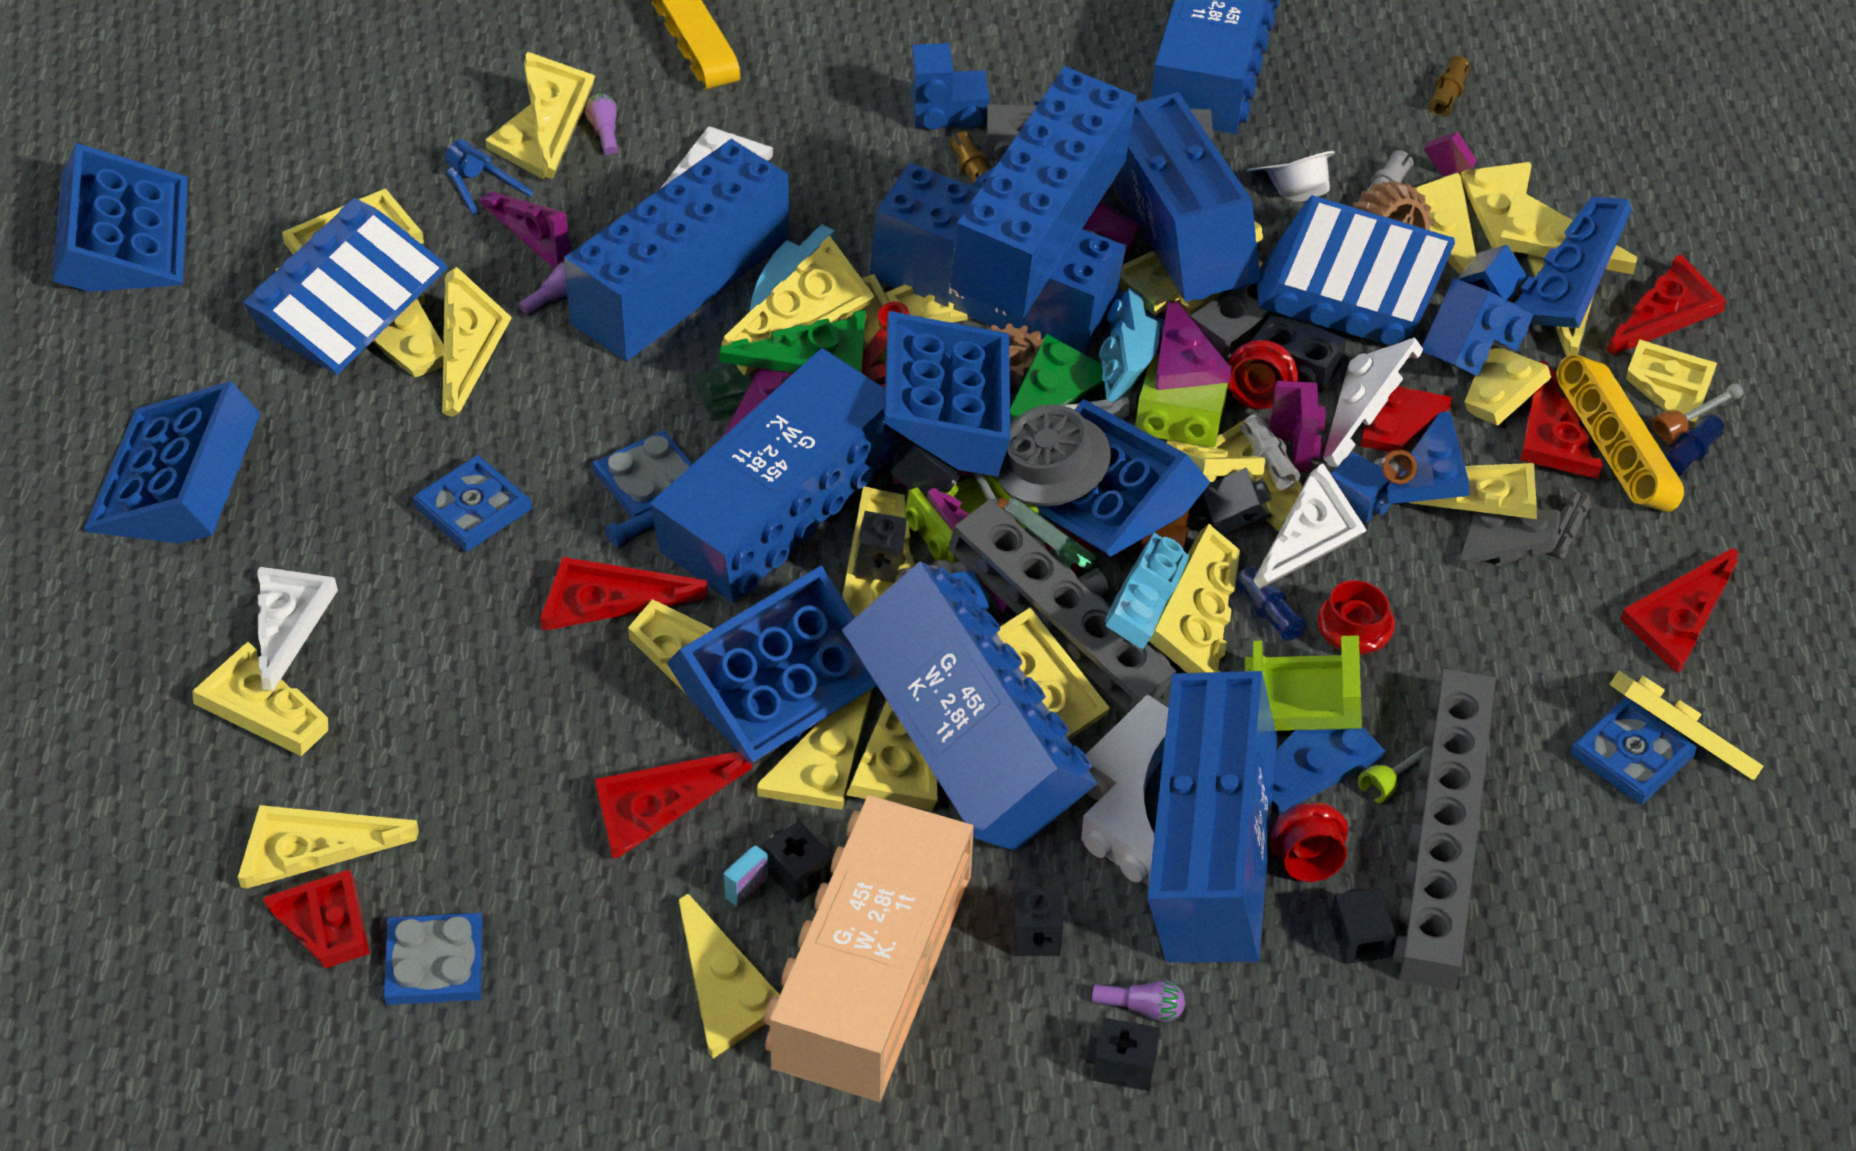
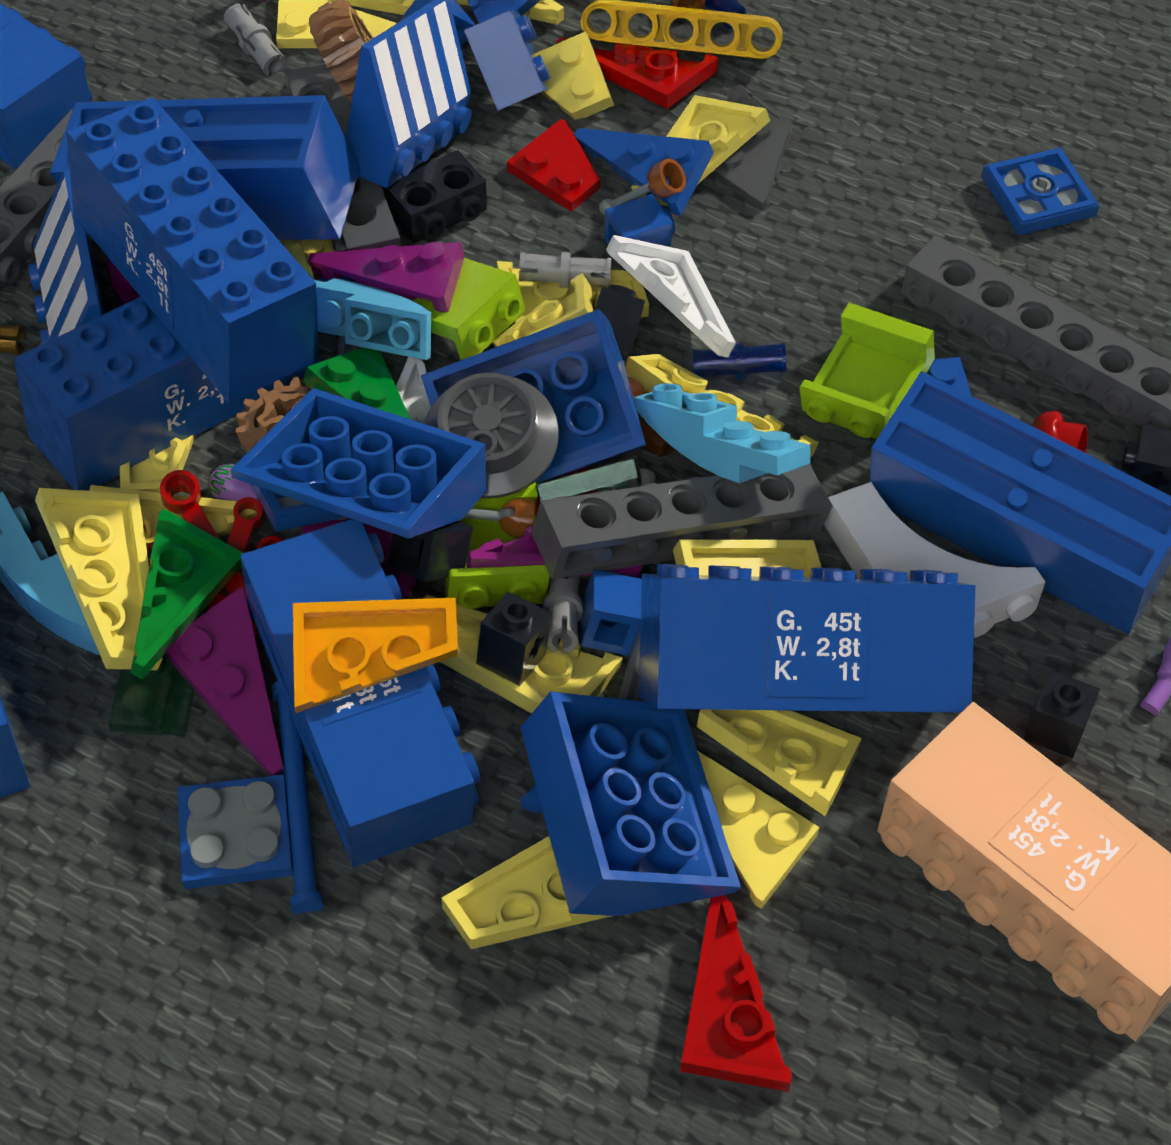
camera: 65 degrees left, 5 degrees up
blue piece [413,455,532,552] -> none
red wing [540,557,708,630] -> none
light yellow wing [679,894,780,1058] -> none
medium azure tile [724,845,768,906] -> none
black brick [763,820,833,903] -> none
red piece [1228,340,1298,409] -> none
white piece [1246,151,1335,202] -> none
magenta bracket [1269,381,1326,472] -> none
red piece [1318,580,1395,655] -> none
white wing [1323,338,1423,467] -> none
lime hinge [1358,745,1431,804] -> none
light yellow wing [1610,671,1764,781] -> none
red wing [1620,548,1739,673] -> none
none -> light orange wing [293,598,458,713]

